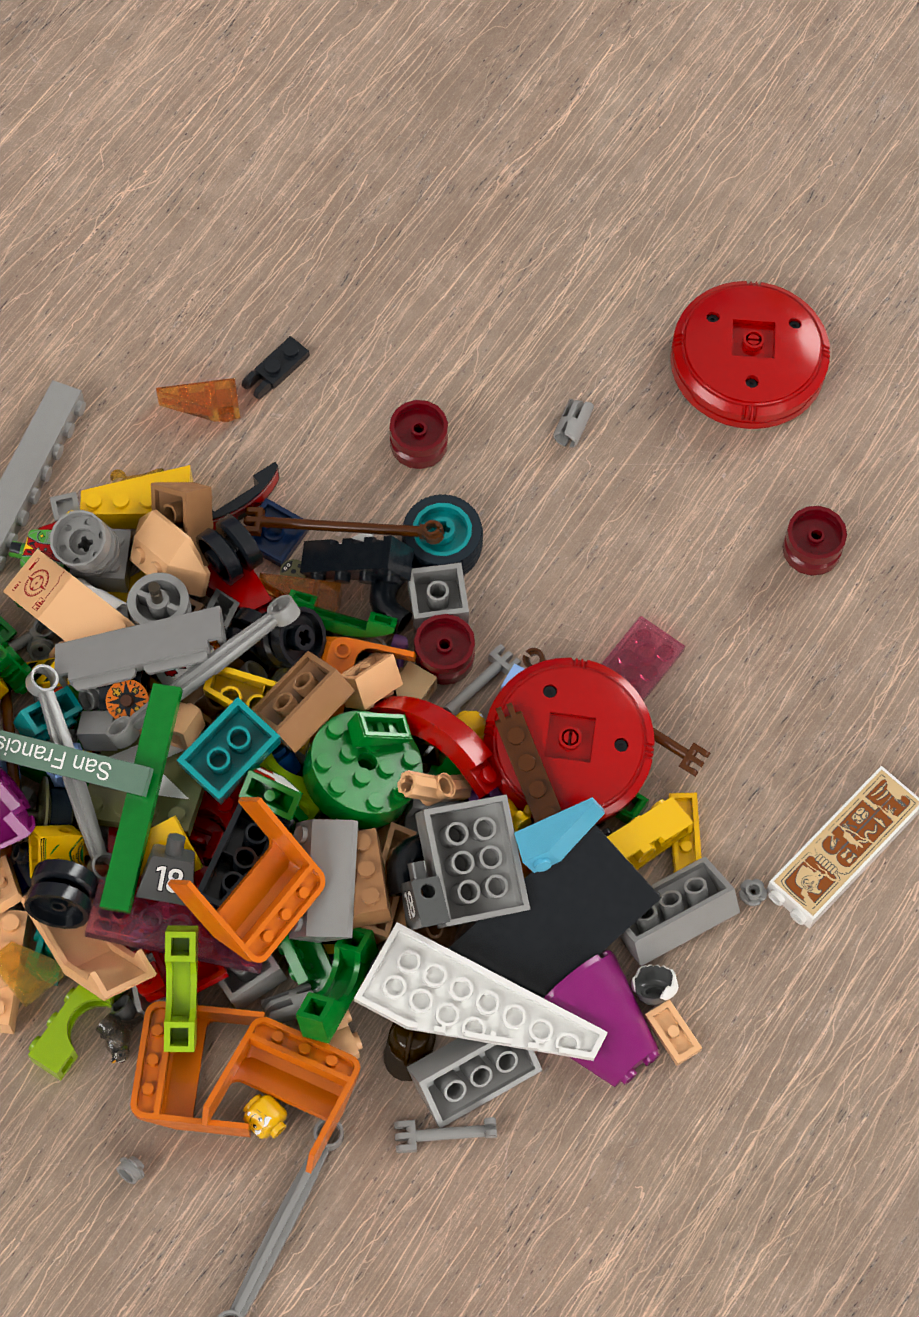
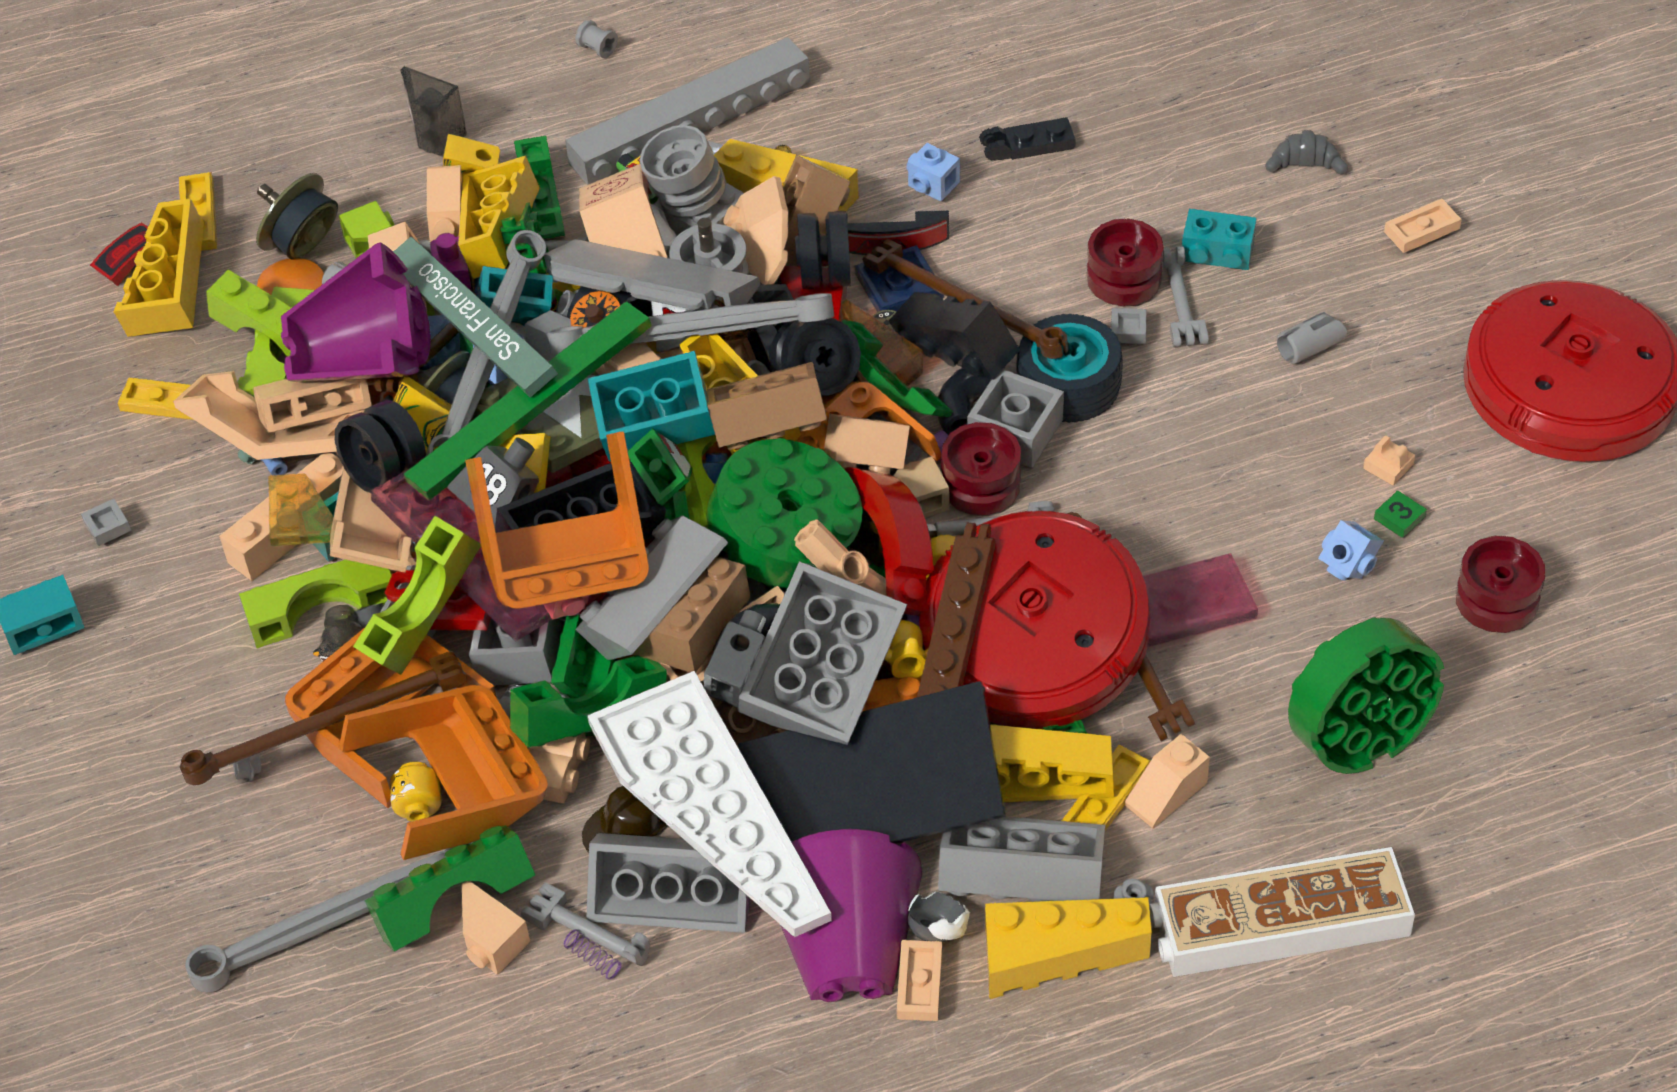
camera: 40 degrees right, 15 degrees down
clear orange slope [156,378,240,422] -> none
green slope [347,712,413,747] -> none
medium azure slope [514,797,605,873] -> none
none -> reddish brown hinge [180,652,467,785]
none -> green arch [364,825,535,952]
none -> light nougat slope [461,881,530,975]
none -> medium lavender piece [563,929,621,980]
none -> light blue brick [906,143,960,201]
none -> yellow wedge [985,897,1152,999]
none -> light grey plate [1111,308,1146,344]
none -> light nougat slope [1125,734,1210,829]
none -> light grey hinge [1163,246,1208,347]
none -> teal brick [1182,208,1257,270]
none -> dark grey piece [1265,130,1348,175]
none -> green brick [1288,617,1444,774]
none -> light blue brick [1318,520,1384,581]
none -> light nougat tile [1363,436,1415,486]
none -> green tile [1374,490,1427,538]
none -> light nougat plate [1384,199,1462,253]

